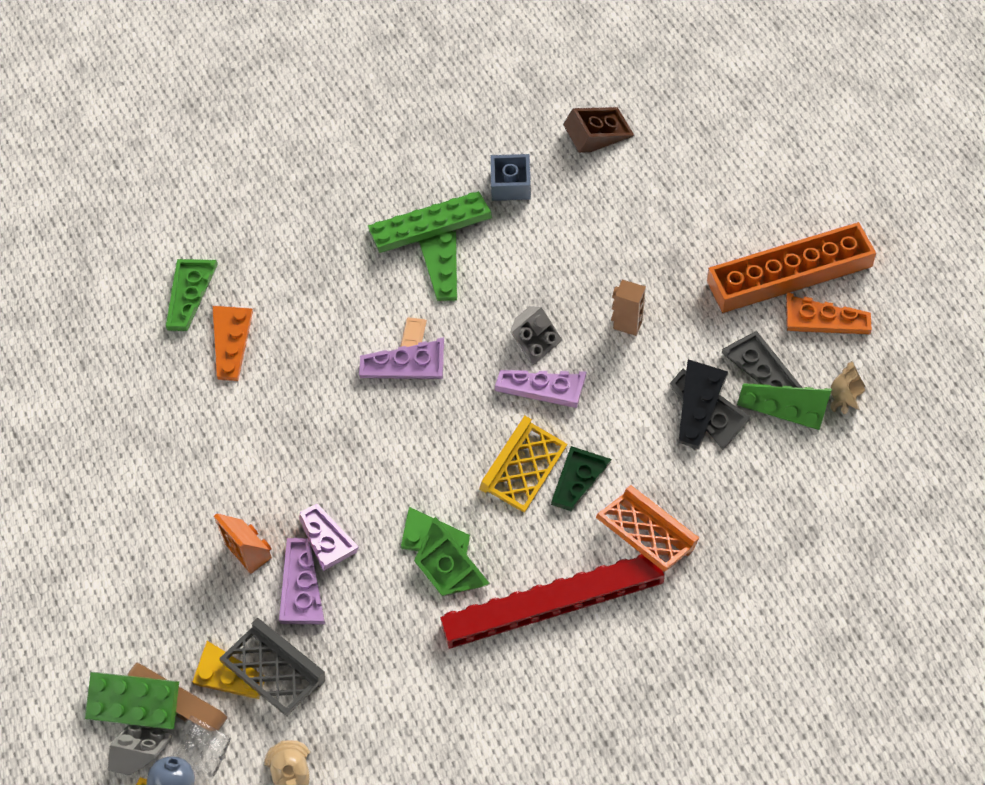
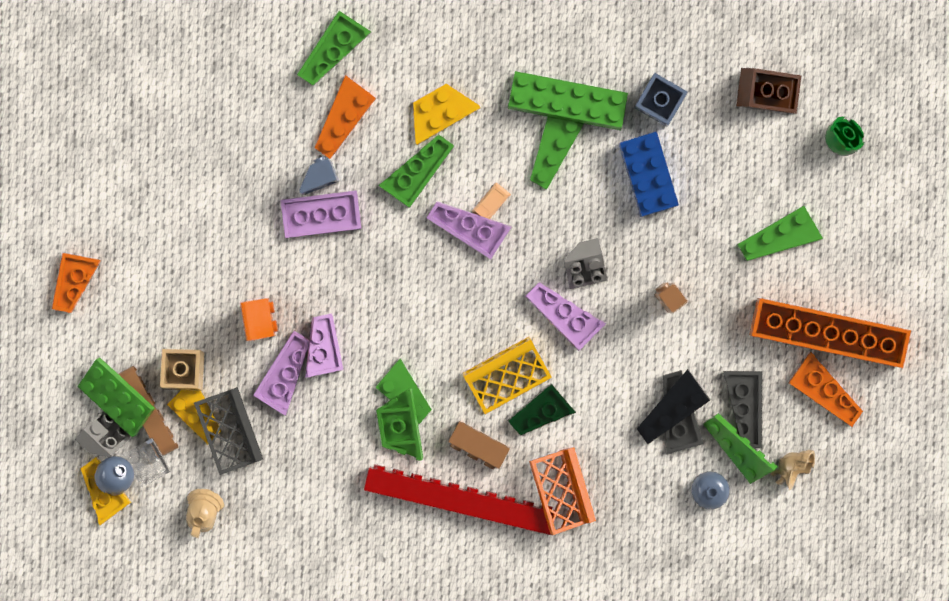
camera: 25 degrees right, 30 degrees up
none -> orange wing [52,253,101,313]
none -> tan brick [160,349,205,391]
none -> lavender plate [281,190,362,238]
none -> sand blue slope [299,156,339,195]
none -> bright green wing [378,135,454,208]
none -> yellow wing [413,84,481,145]
none -> medium nougat brick [448,420,510,470]
none -> blue brick [619,131,679,217]
none -> sand blue cylinder [691,471,730,510]
none -> bright green wing [737,206,823,261]
none -> green cylinder [825,116,864,156]

